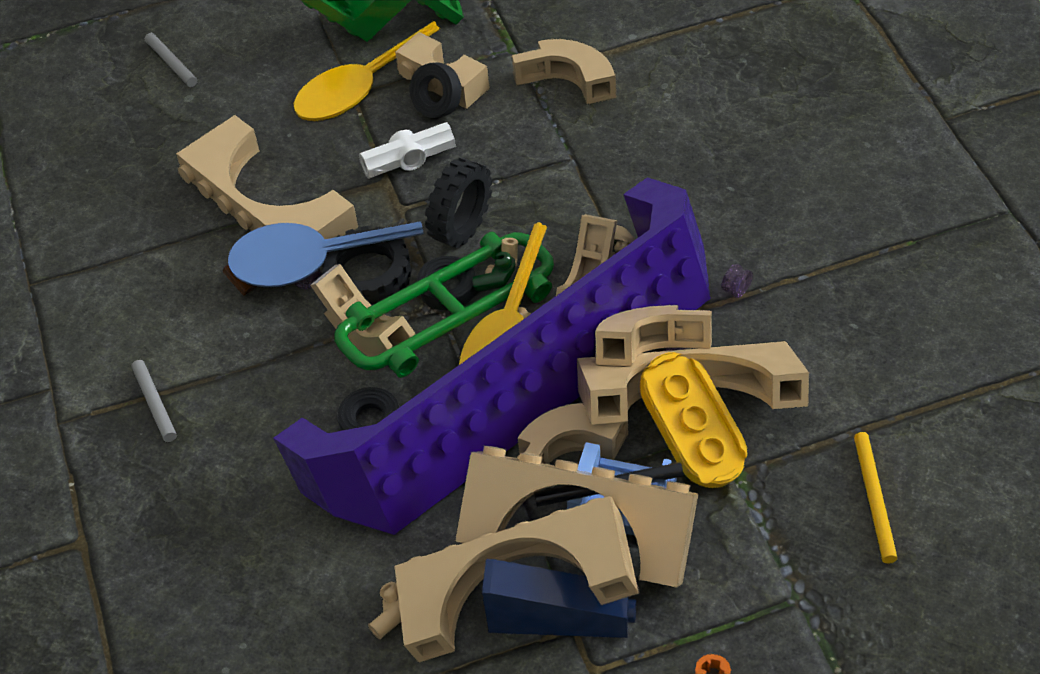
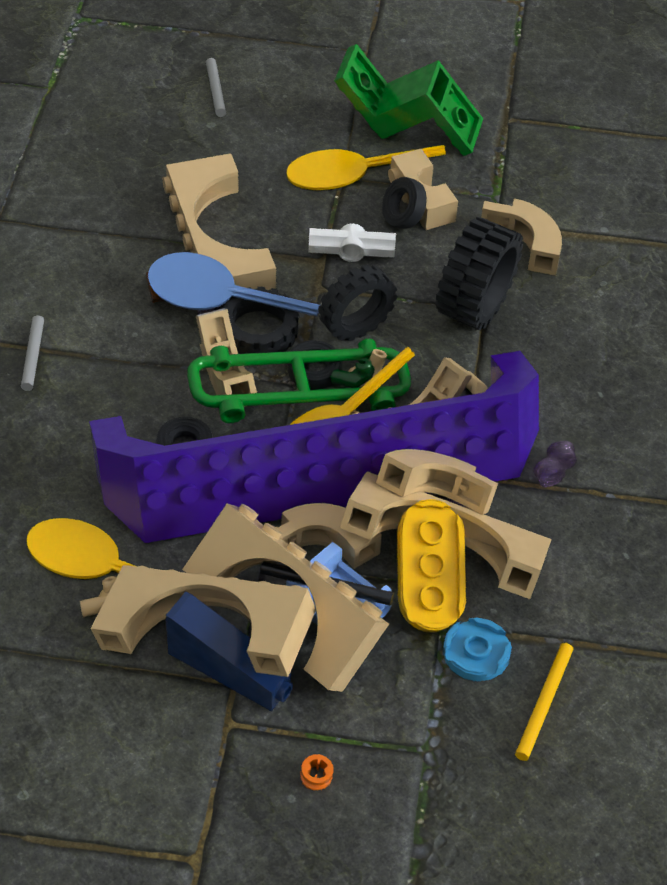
camera: 20 degrees right, 0 degrees up
none -> yellow piece [27,518,137,579]
none -> black tyre [436,217,523,330]
none -> dark azure tile [443,618,512,682]
none -> clear purple bush [546,441,577,471]

